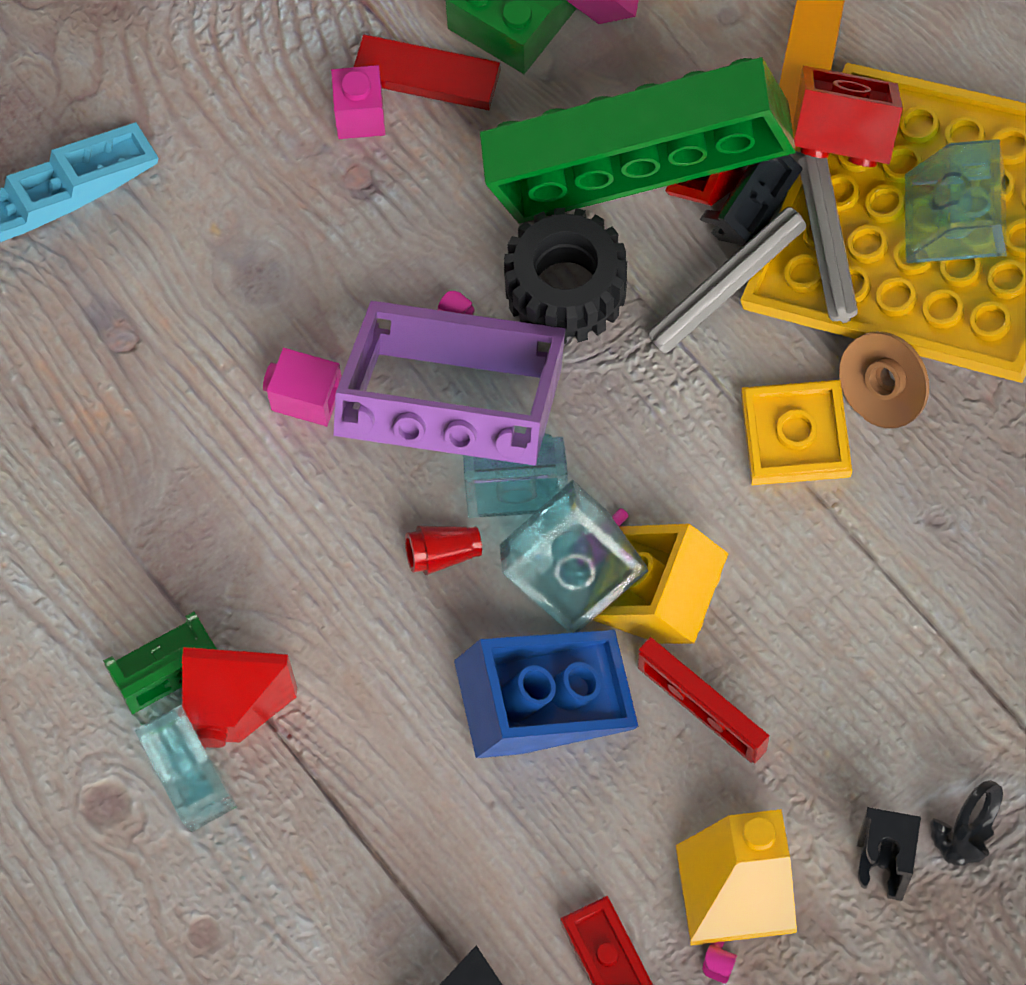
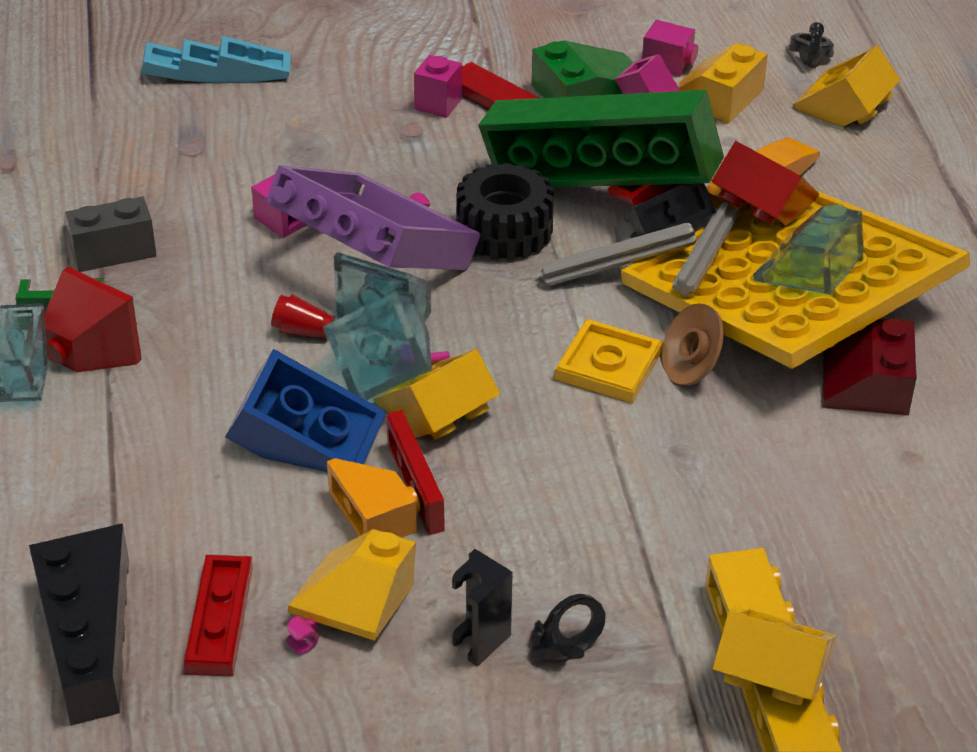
camera: 25 degrees right, 25 degrees down
none -> dark grey slope [63,196,157,272]
none -> light orange slope [327,458,421,538]

